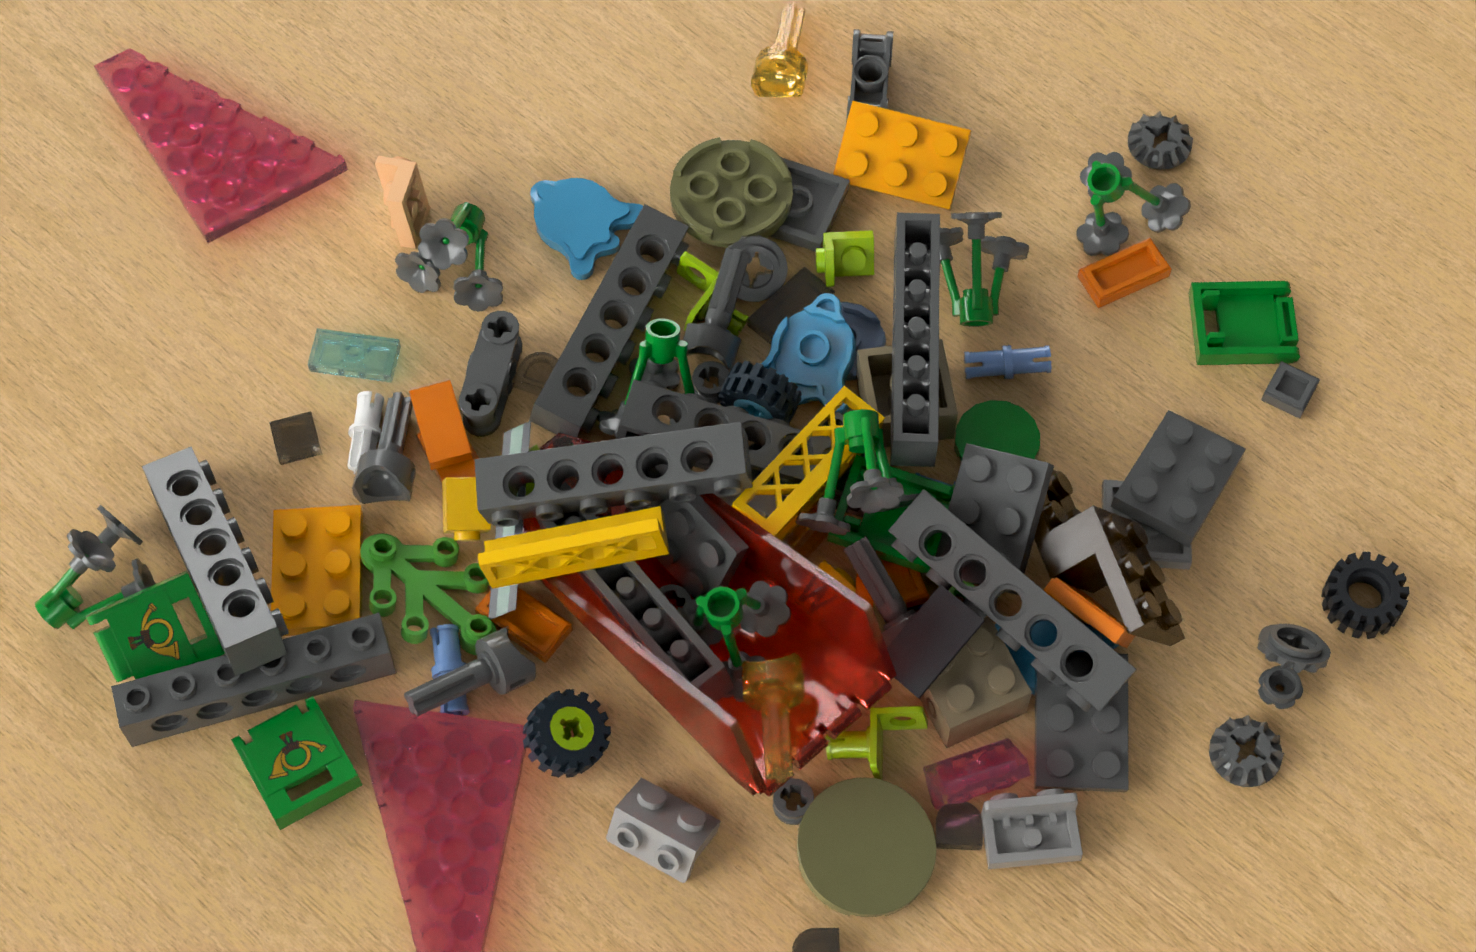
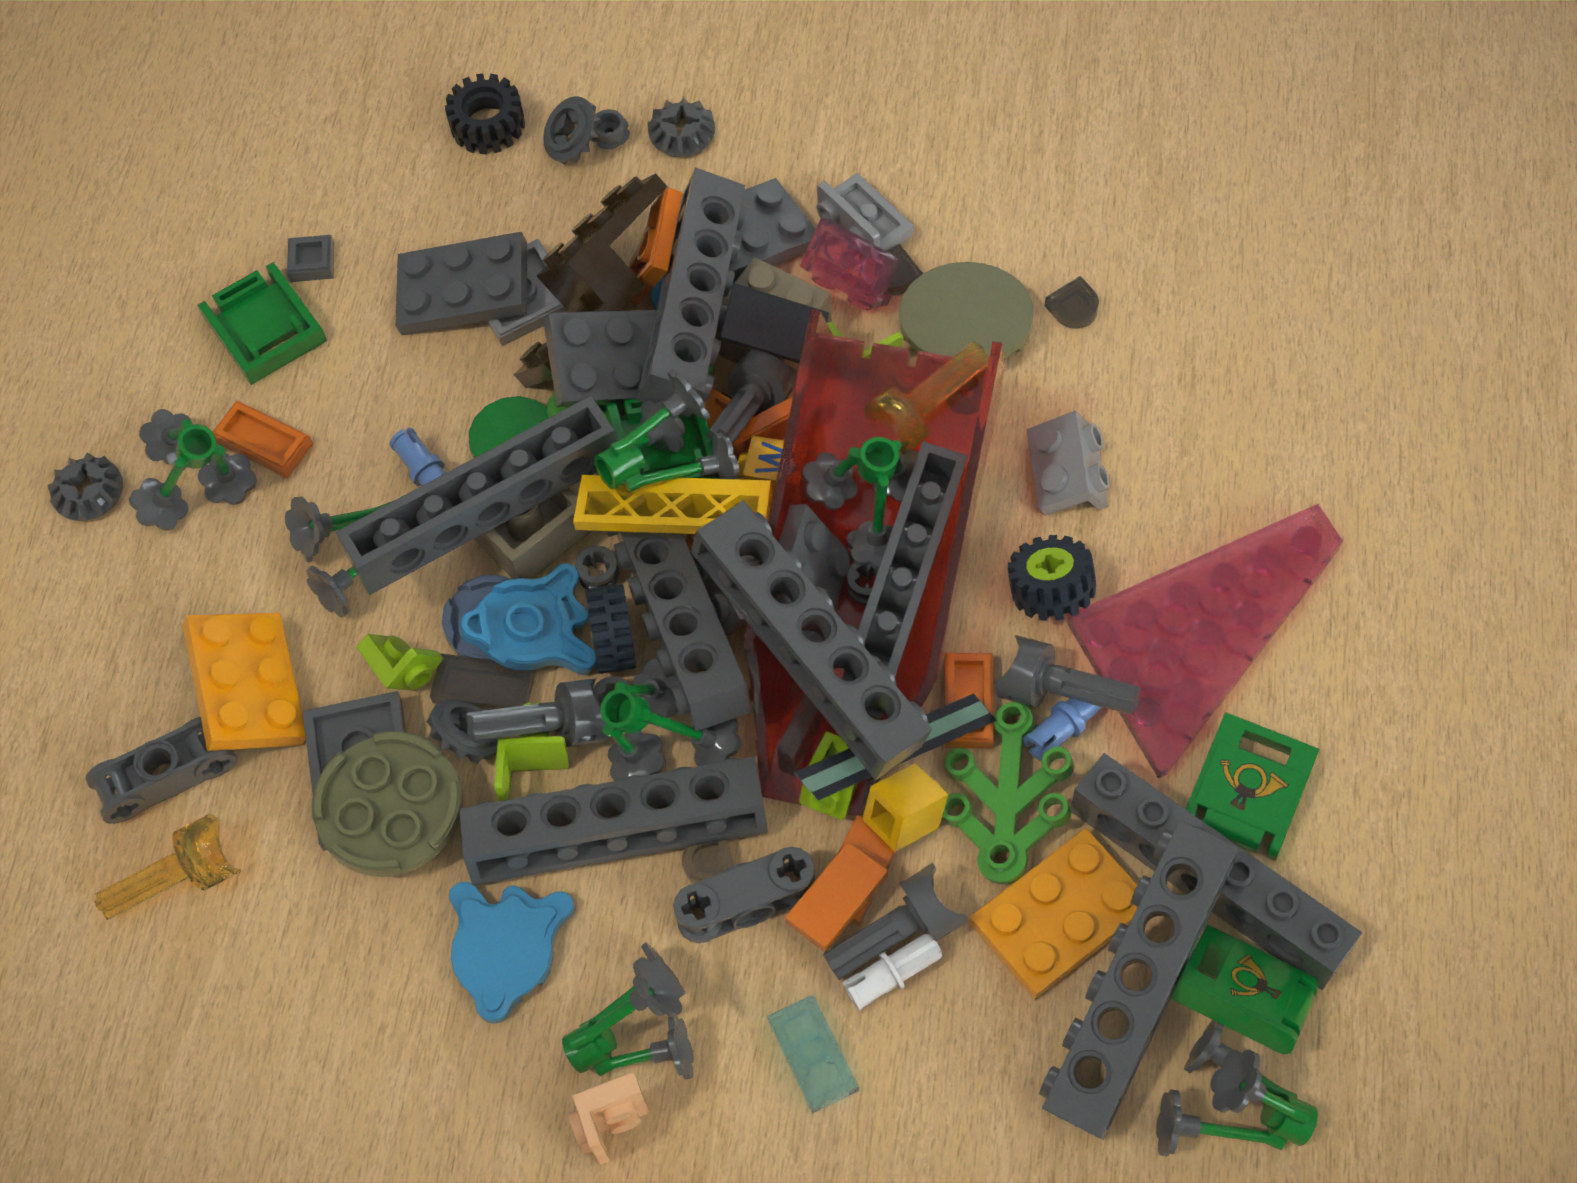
camera: 120 degrees left, 0 degrees up
clear smoke tile [269,411,322,465] -> none
yellow fence [478,506,669,589] -> none

